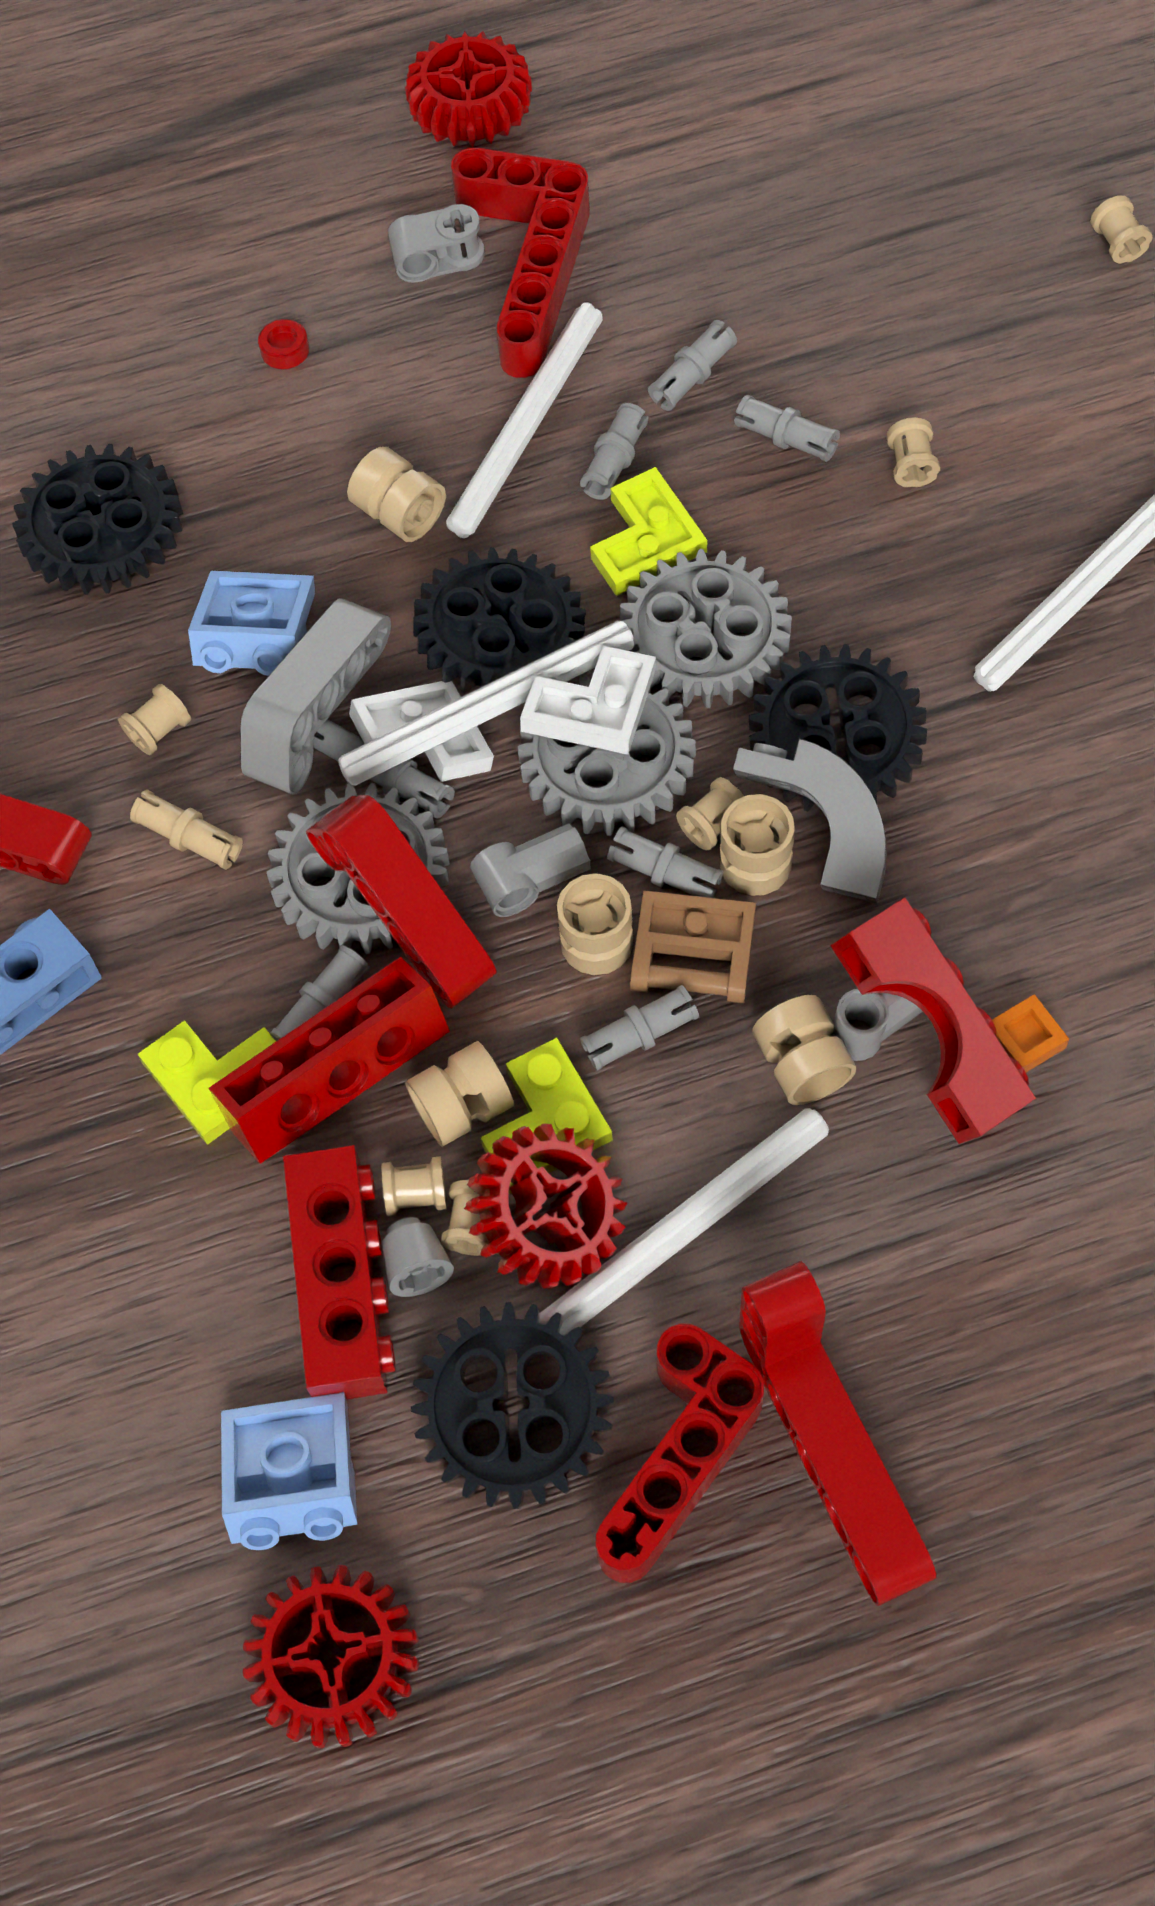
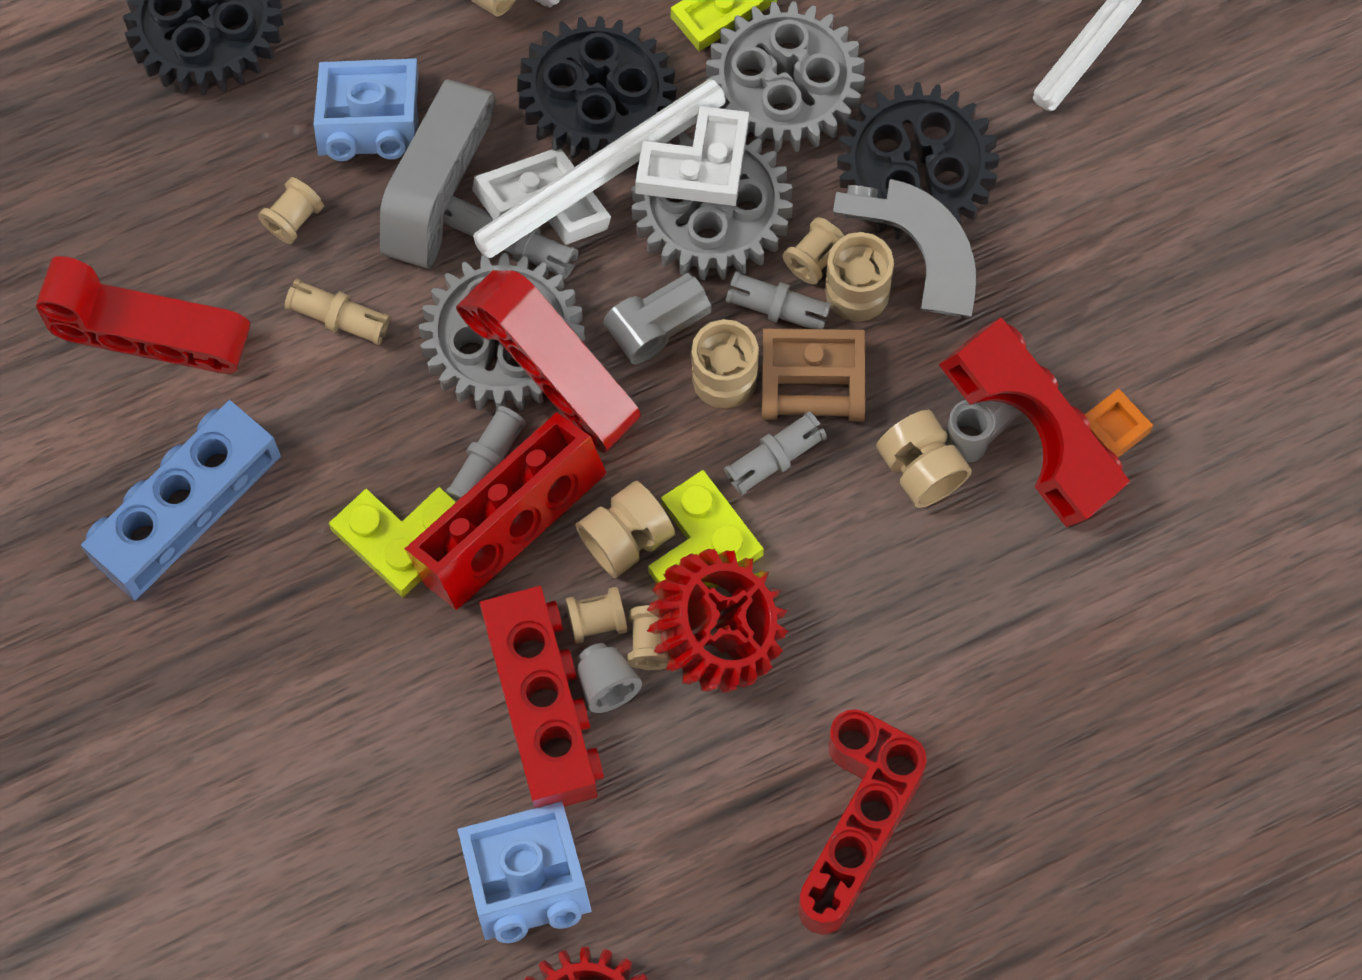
camera: 10 degrees left, 5 degrees up
black gear [411,1302,615,1509] -> none
white axle [539,1108,829,1336] -> none
red beam [739,1261,936,1606] -> none

